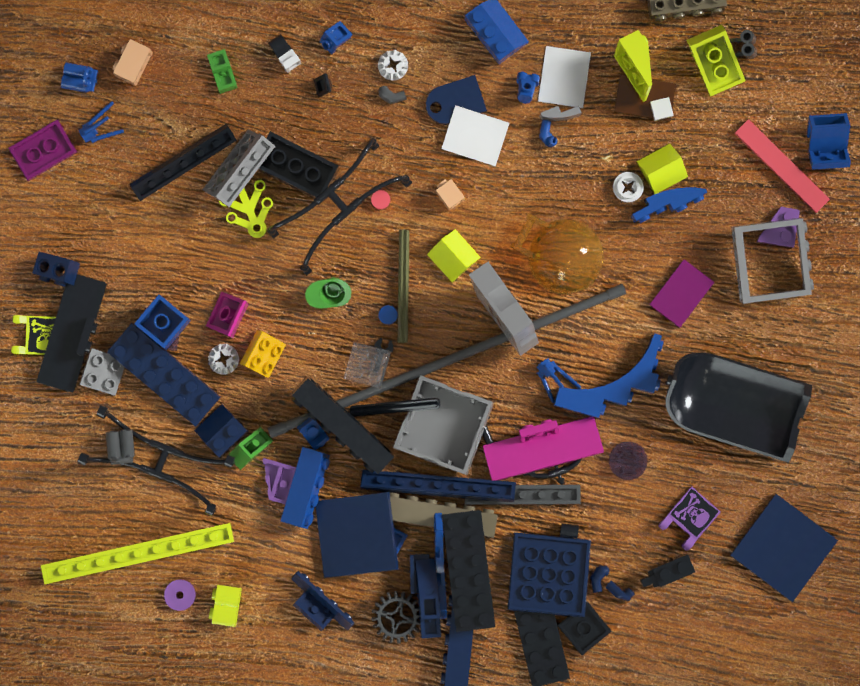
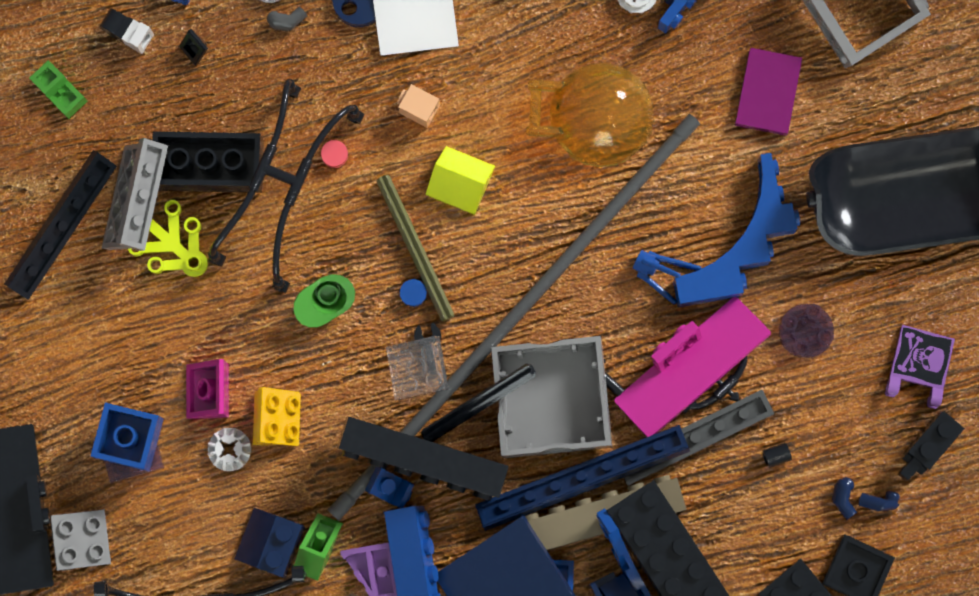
camera: 20 degrees left, 5 degrees down
dark blue plate [107,322,221,427] -> none
light grey tile [469,262,539,356] -> none
dark blue tile [507,532,591,618] -> none

